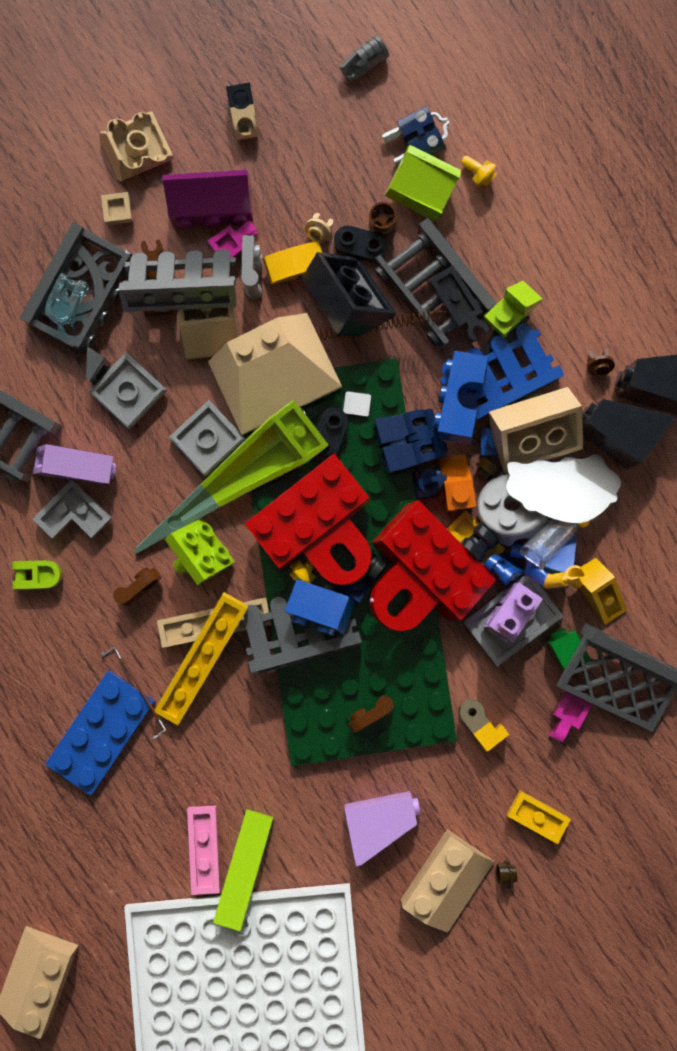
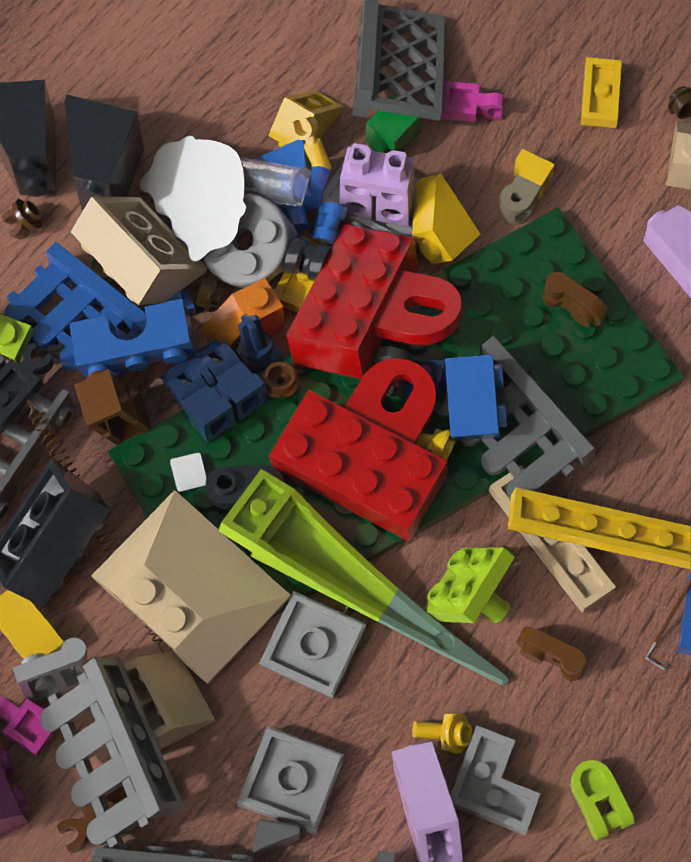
camera: 115 degrees left, 20 degrees down
none -> reddish brown piece [74,369,152,445]
none -> reddish brown plate [261,362,299,398]
none -> yellow slope [412,174,480,264]
none -> yellow plate [412,713,473,754]

